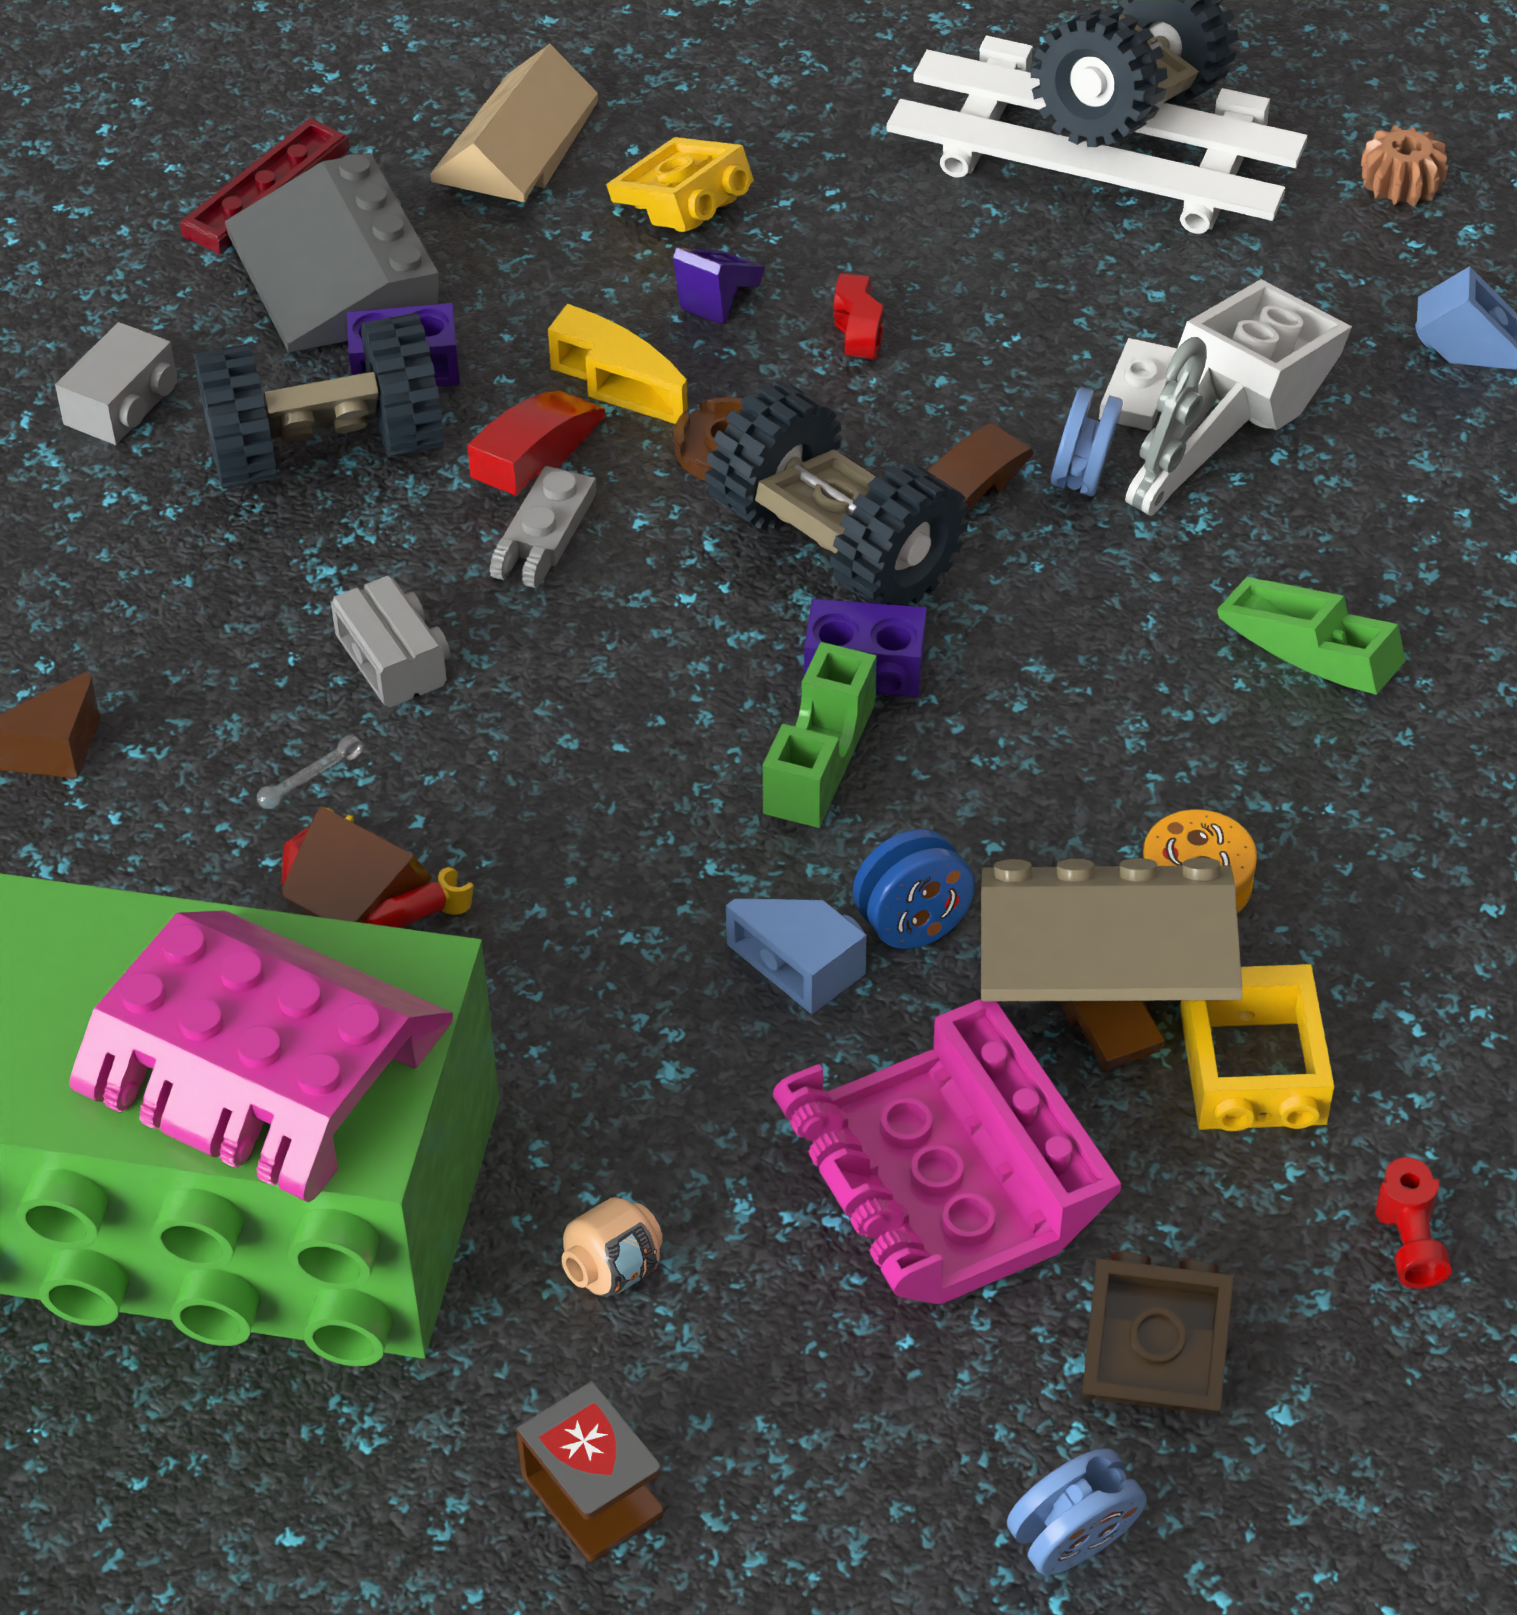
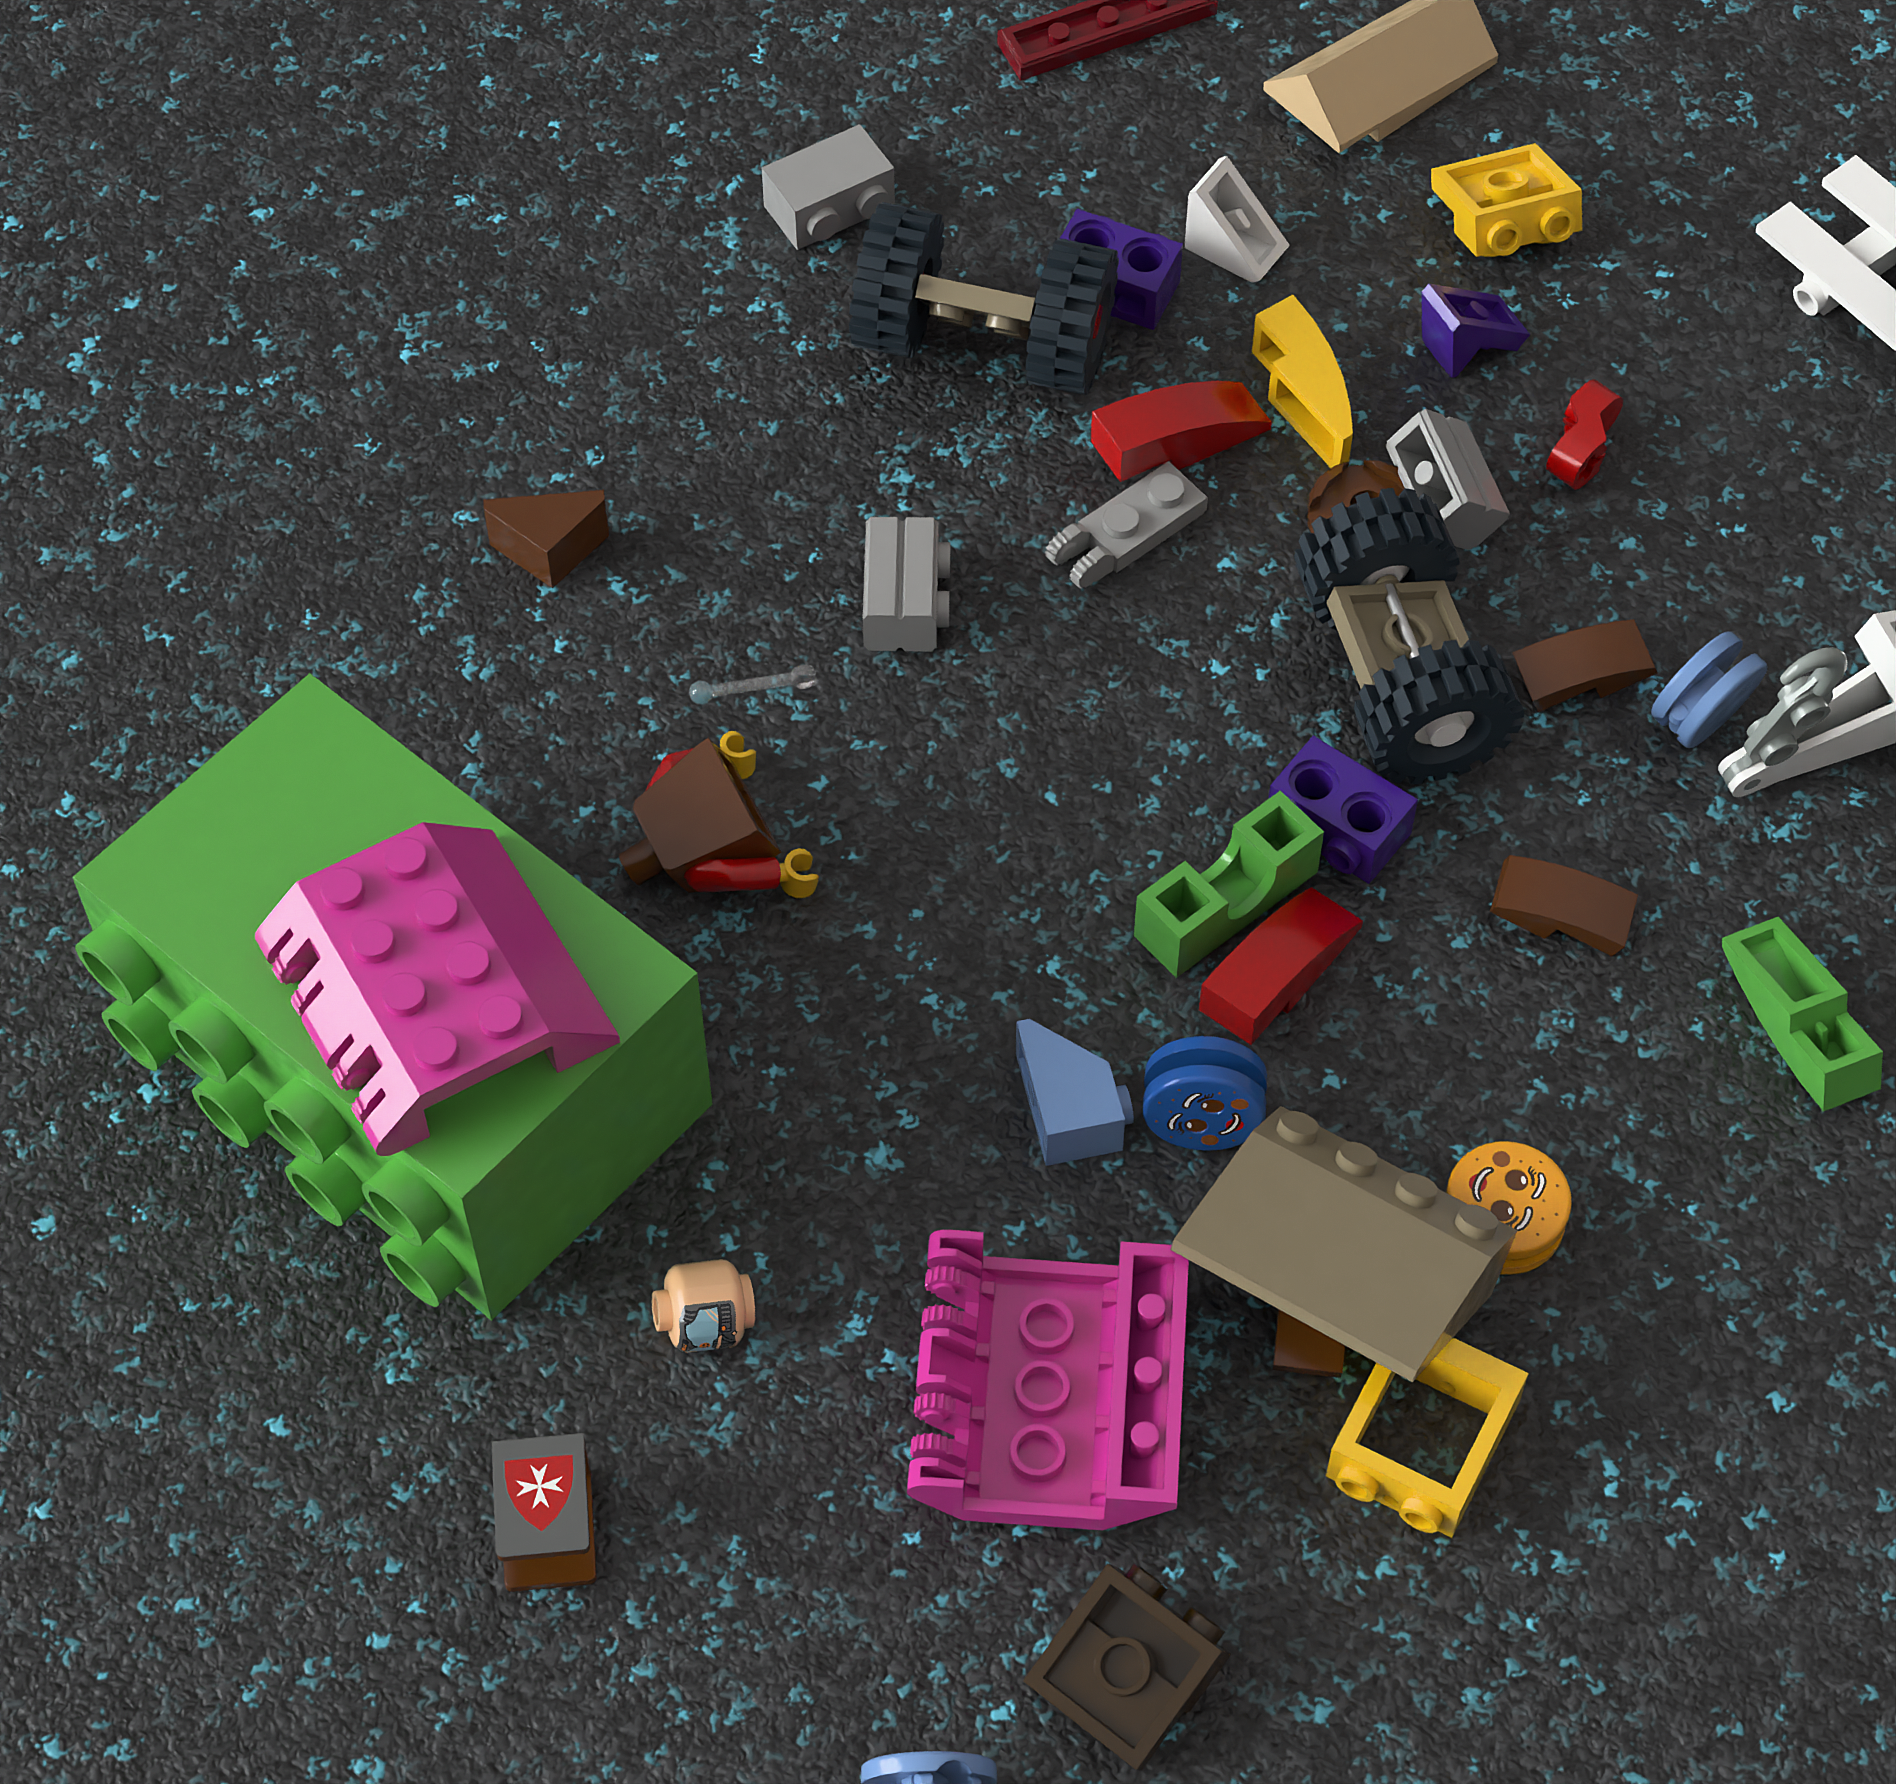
camera: 30 degrees right, 10 degrees up
dark grey slope [225,153,439,353] -> none
white plate [1099,338,1177,431] -> none
red leg [1375,1157,1452,1289] -> none
none -> white slope [1184,156,1290,283]
none -> red slope [1199,887,1363,1045]
none -> light grey brick [1386,409,1510,550]
none -> reddish brown slope [1490,855,1638,956]

